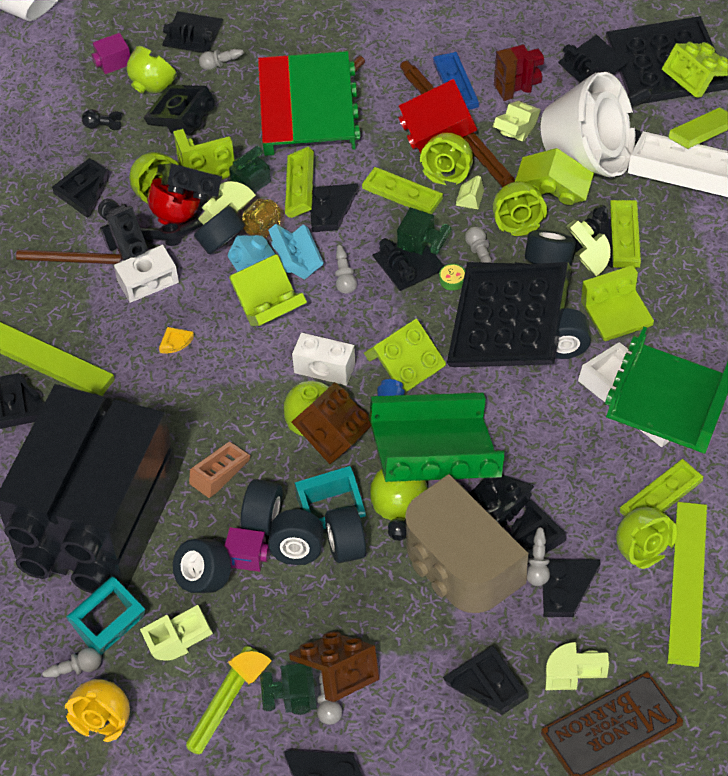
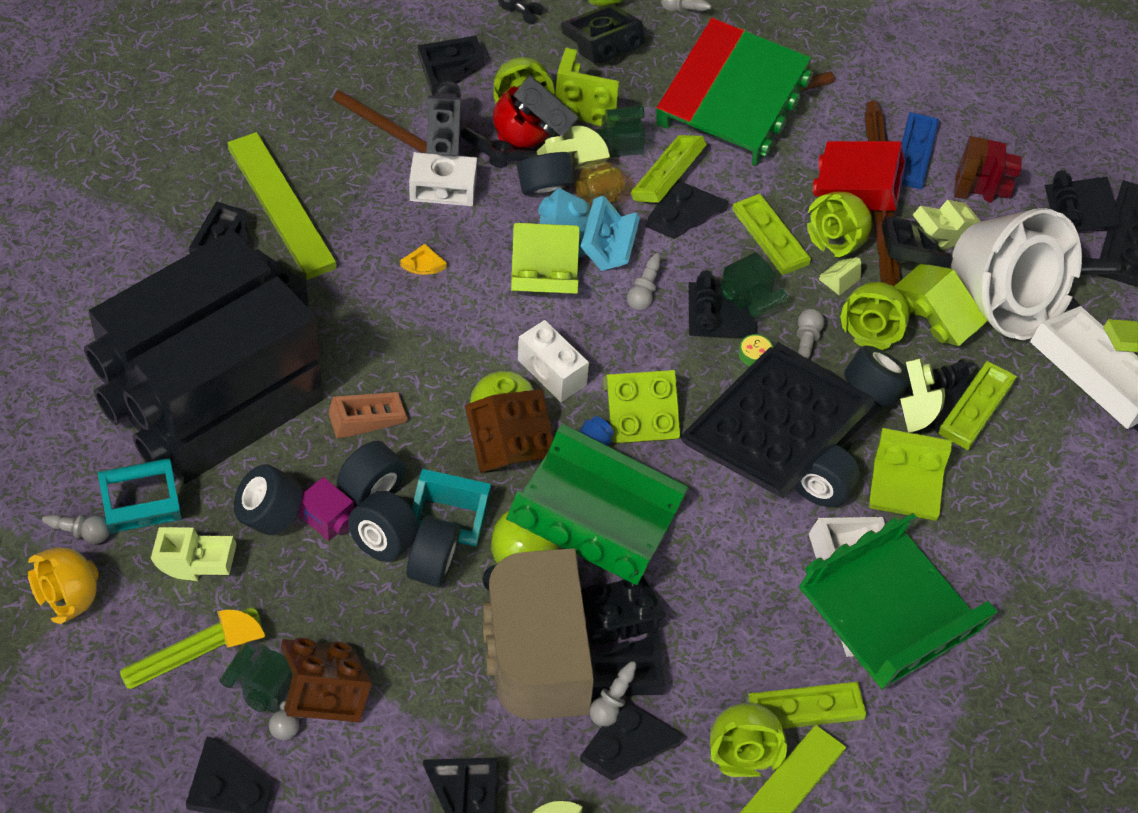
camera: 25 degrees right, 0 degrees up
none -> black wing [881,215,953,268]

